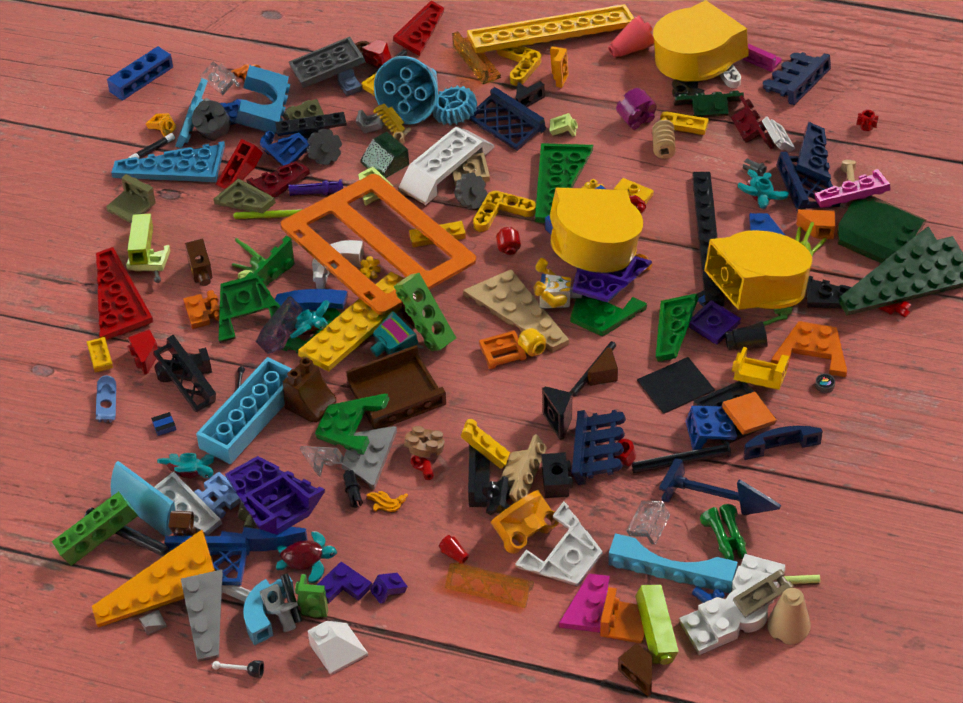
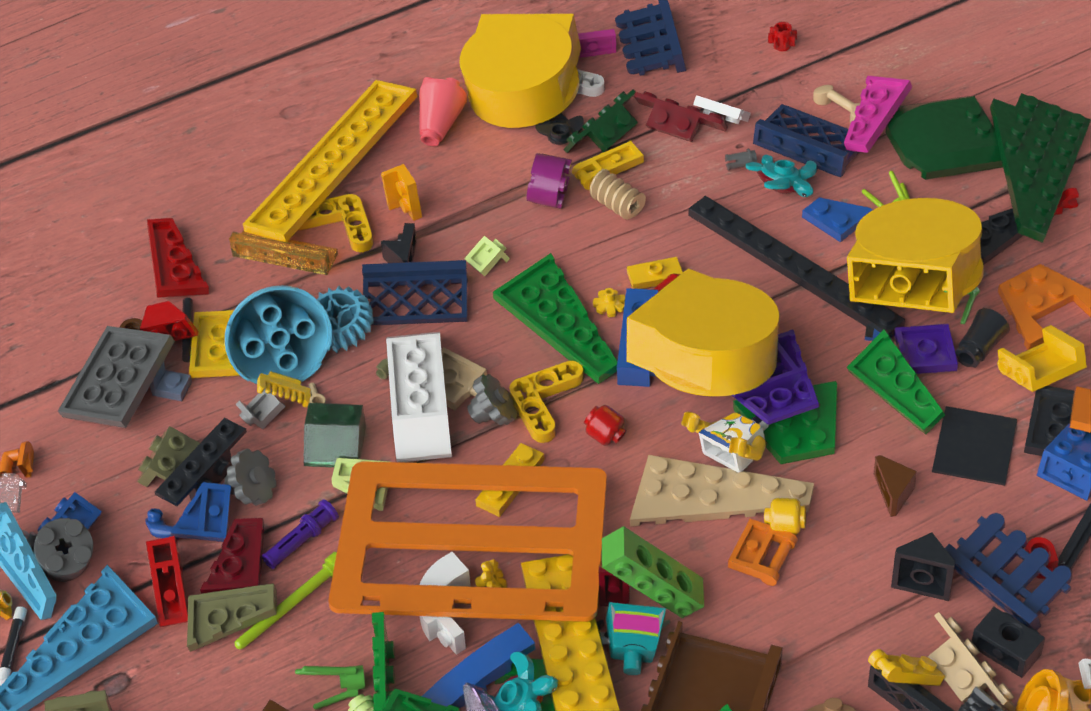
camera: 45 degrees left, 0 degrees up
dark azure arch [235,65,290,134] -> none
black bar [570,341,616,396] -> none
dark blue wing [796,122,831,183] -> none
orange slope [796,209,835,239] -> none

